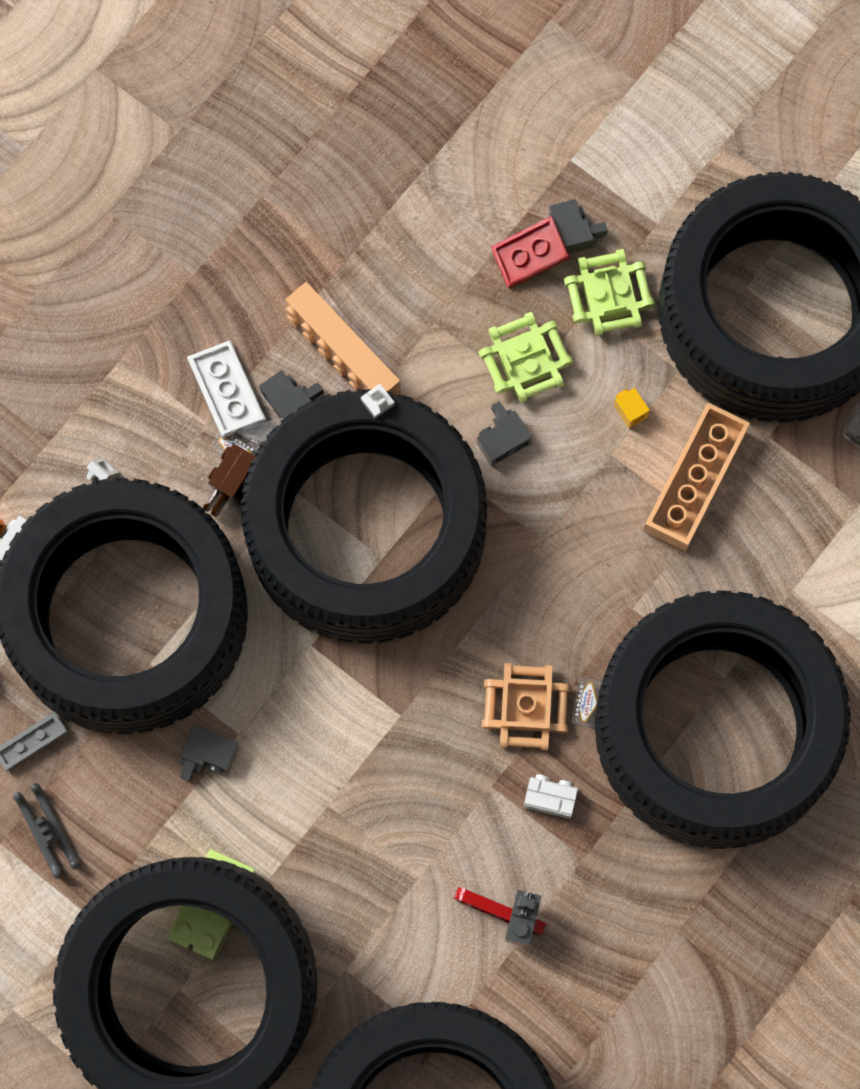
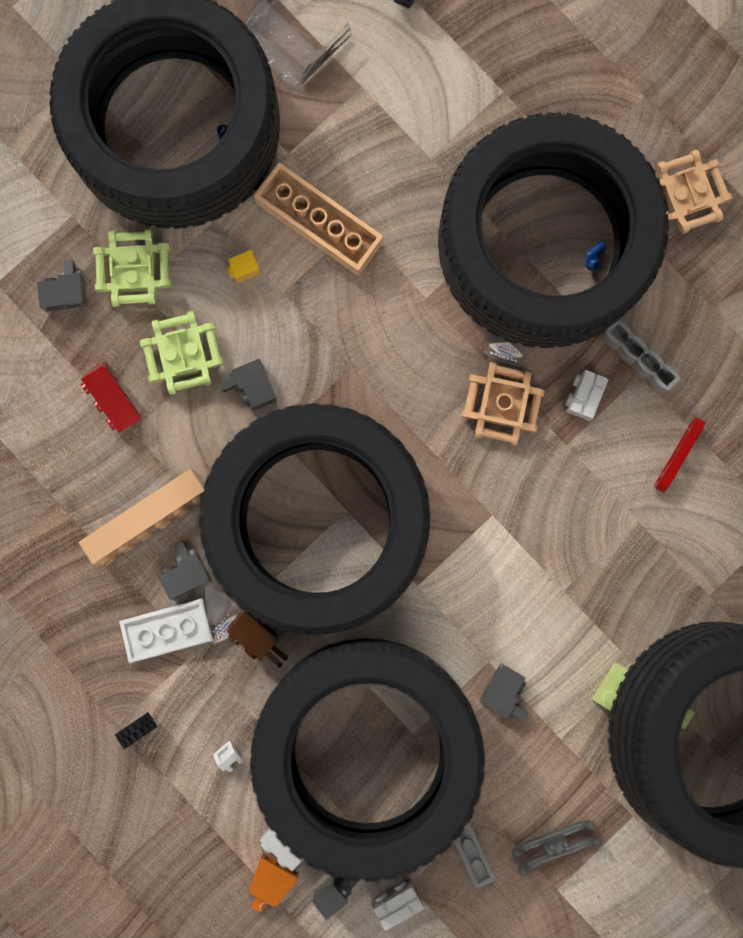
camera: 85 degrees left, 10 degrees up
white tile [360,384,395,419] -> none
tile [491,216,571,289] -> none
dark grey hinge [505,890,542,948] -> none
none -> red wedge [80,361,141,433]
none -> black tyre [115,712,158,749]
none -> blue arm [585,241,607,271]
none -> light grey brick [601,320,680,394]
none -> light nougat brick [656,150,733,234]

